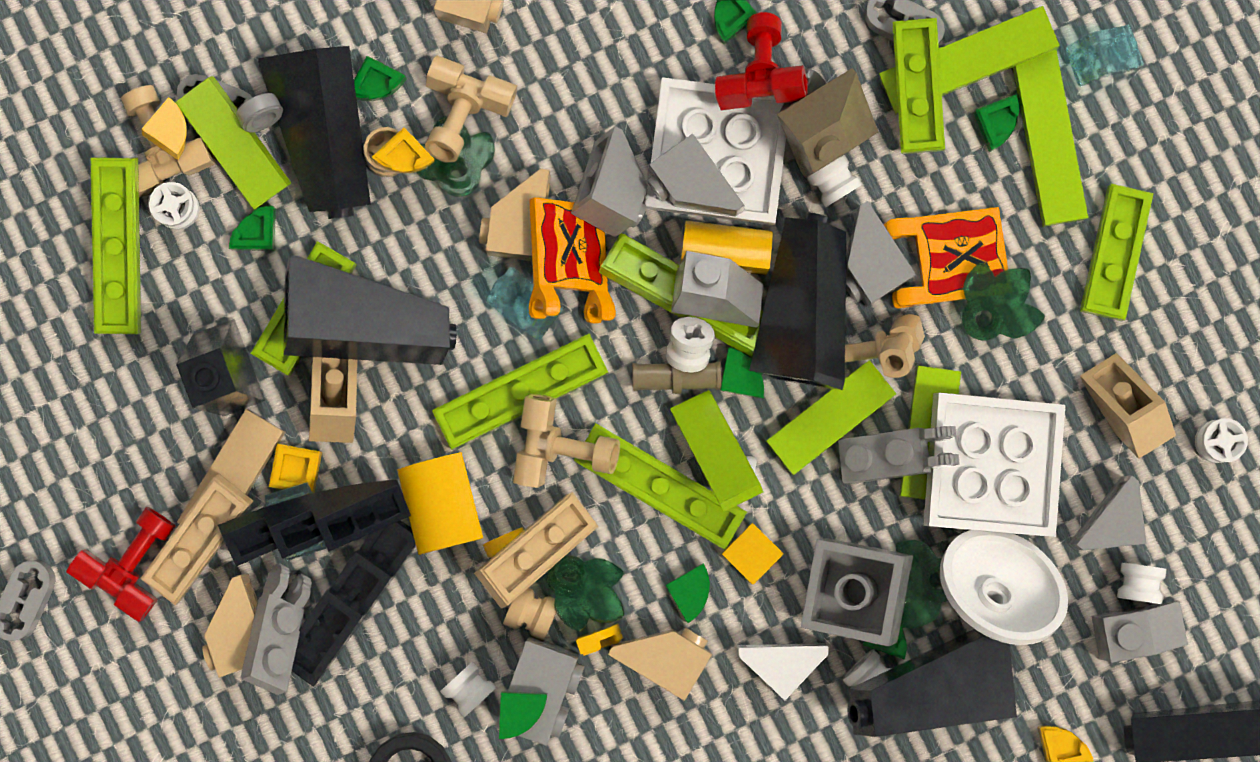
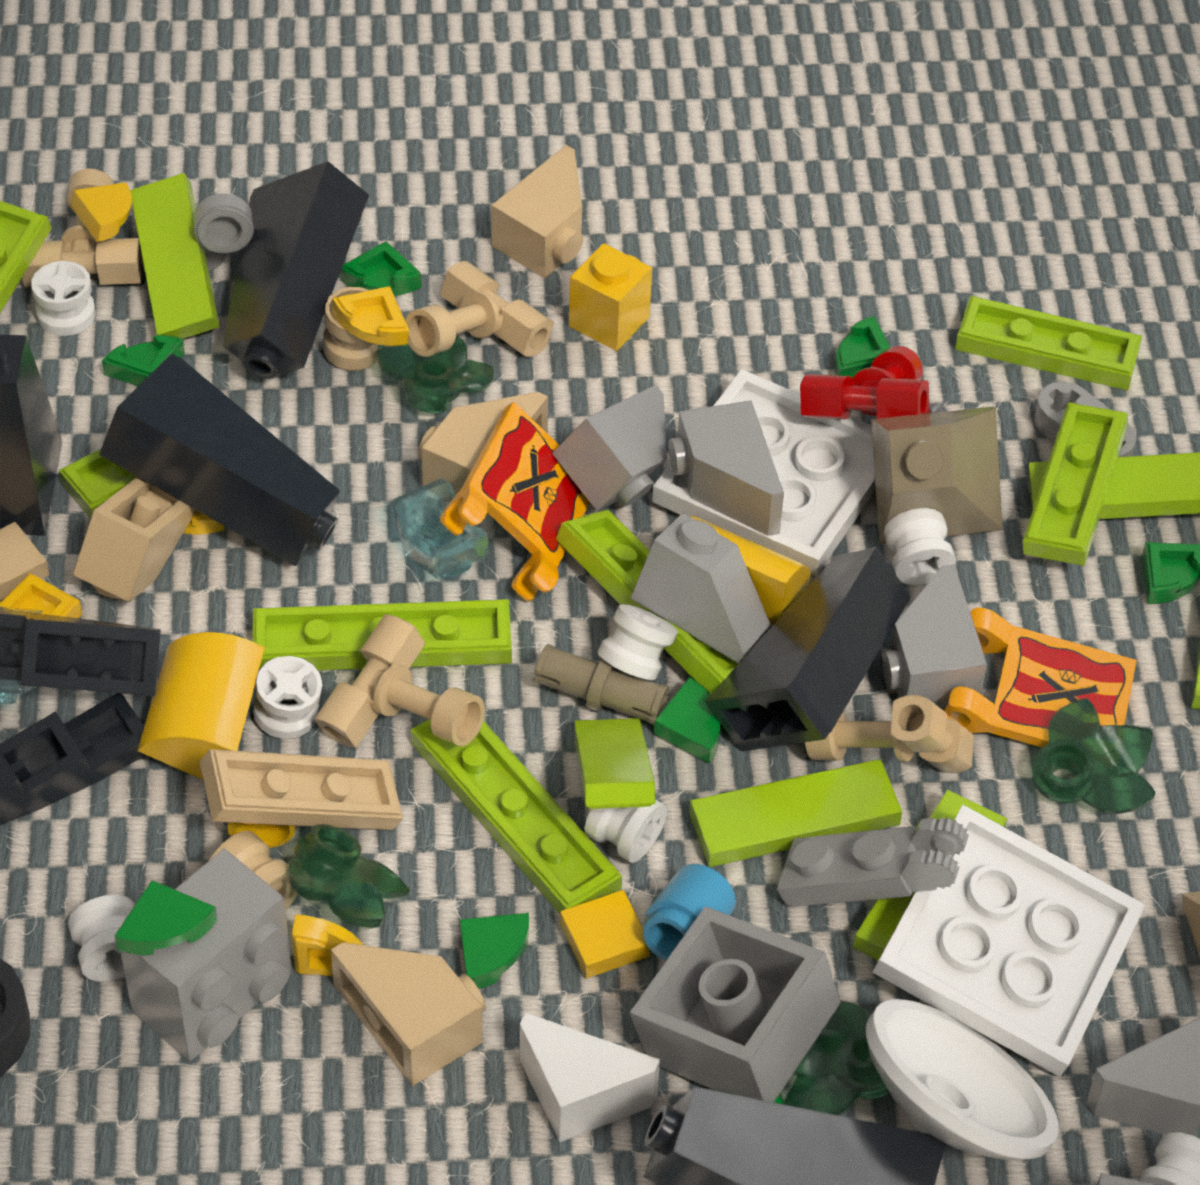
camera: 20 degrees right, 35 degrees down
none -> white wheel [253,656,322,739]
none -> yellow brick [569,243,652,351]
none -> dark azure brick [643,864,736,961]

